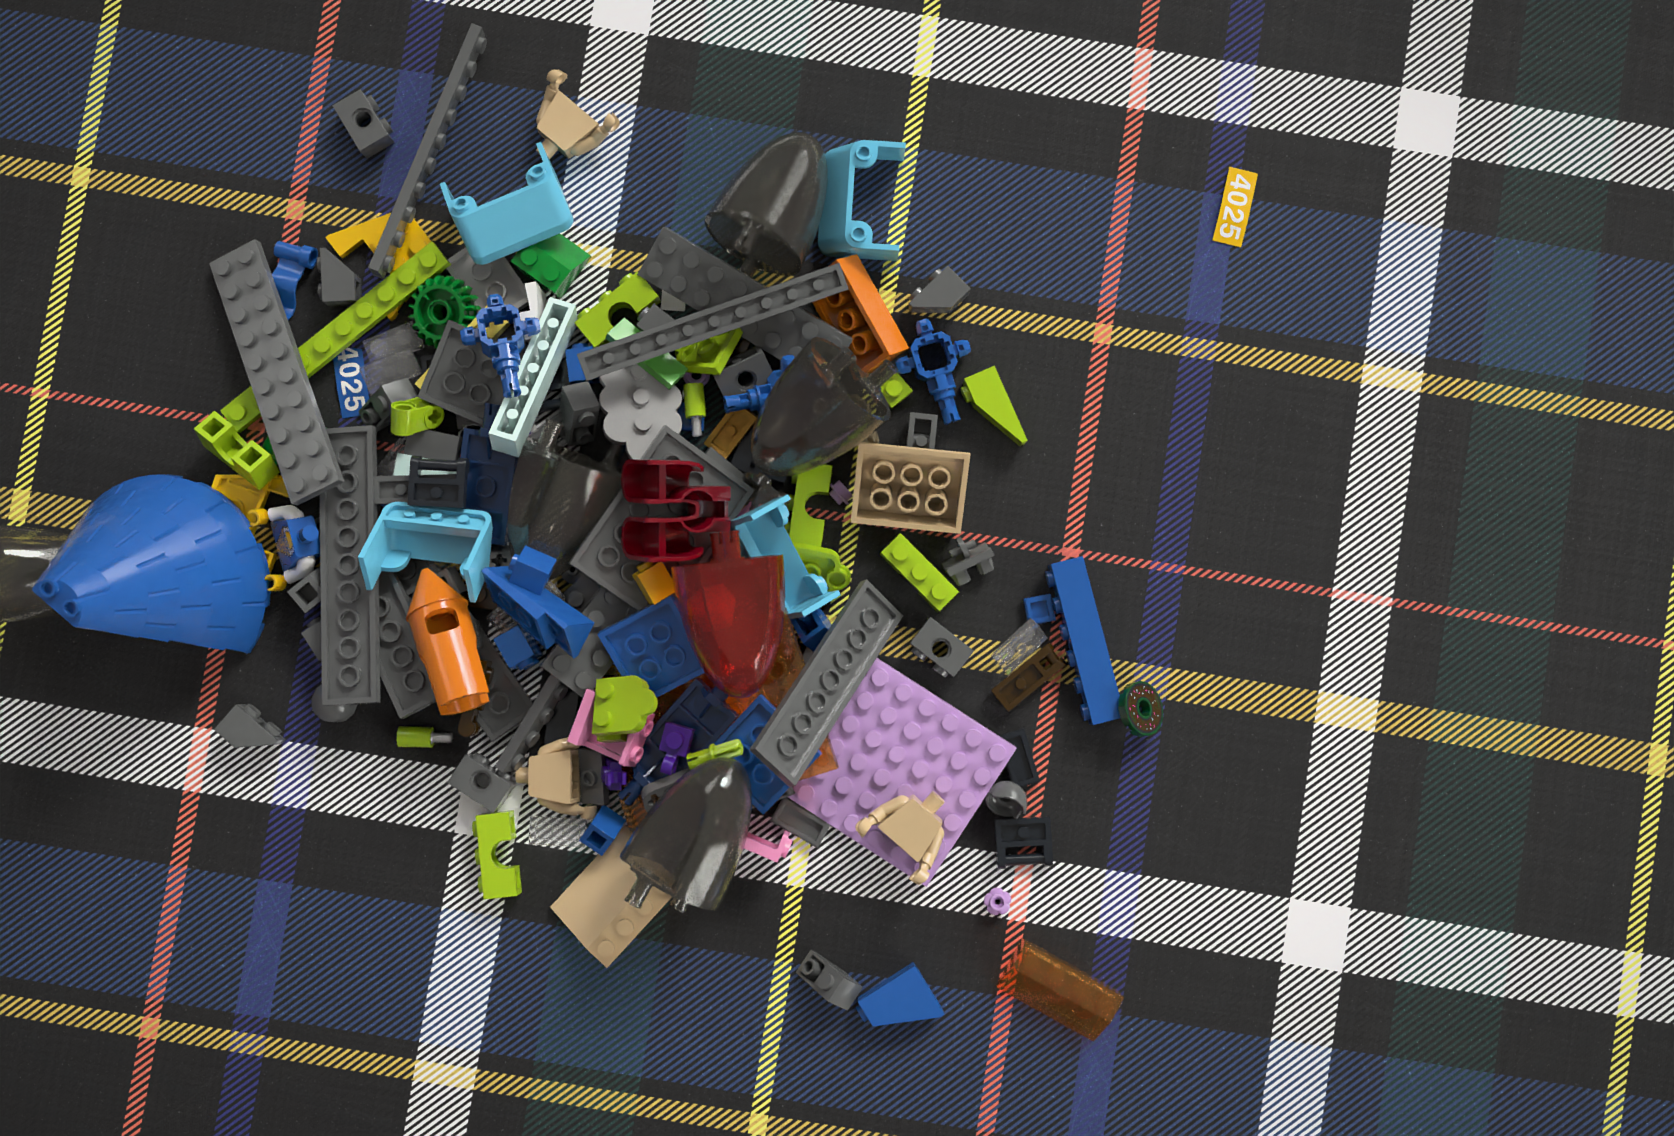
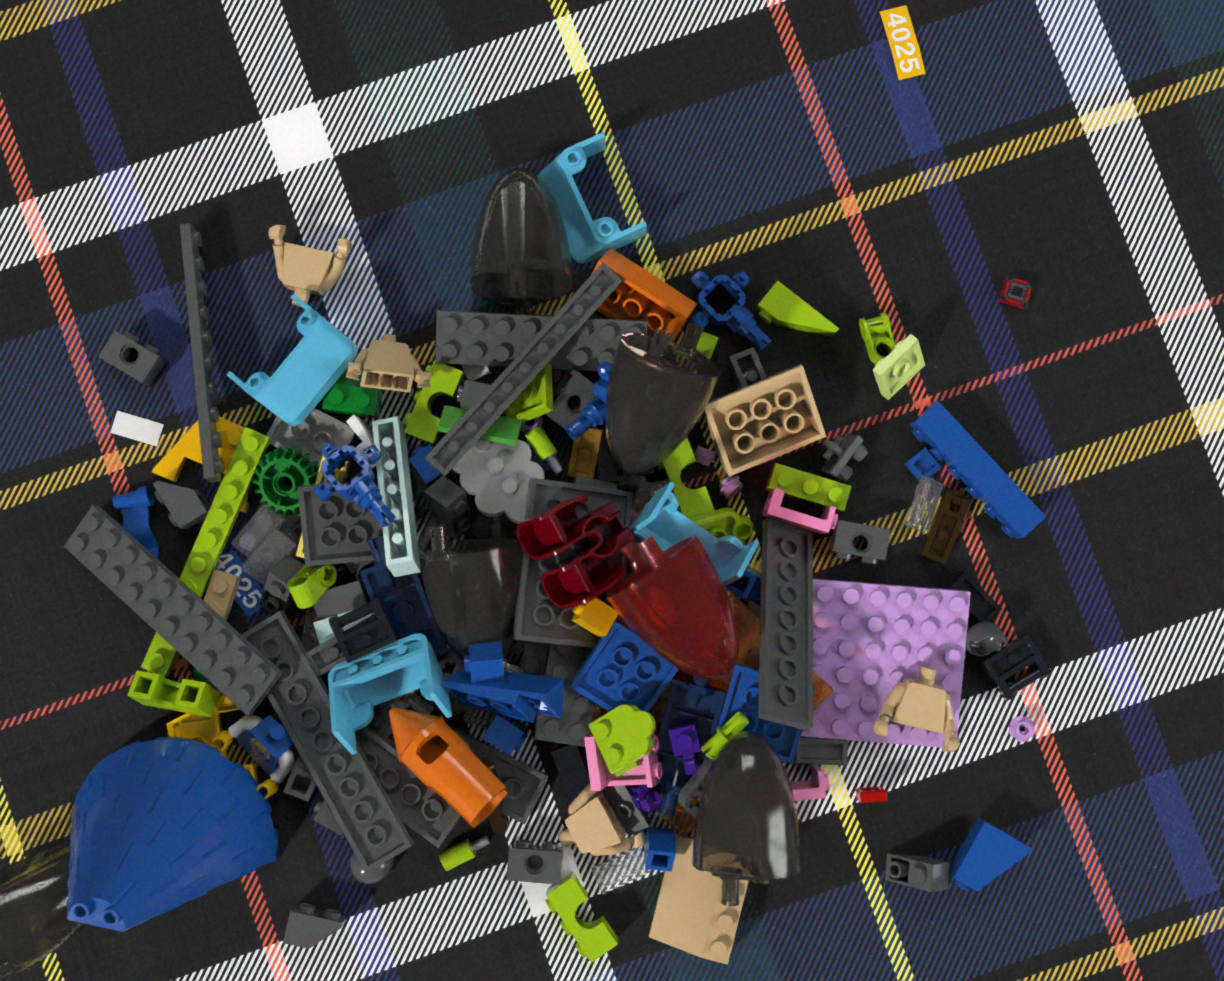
camera: 25 degrees left, 0 degrees up
dark grey plate [494,675,569,773] -> none
dark grey slope [908,266,971,313] -> none
clear orange slope [996,938,1124,1042] -> none
tile [1118,681,1163,737] -> none
none -> white sticker [110,411,164,446]
none -> tan plate [203,569,241,621]
none -> tan torso [346,334,432,393]
none -> lavender plate [719,476,743,499]
none -> bright pink panel [762,488,838,534]
none -> red tile [855,786,887,803]
none -> lime piece [859,312,896,364]
none -> yellowish green plate [873,334,925,400]
none -> tile [999,276,1033,309]

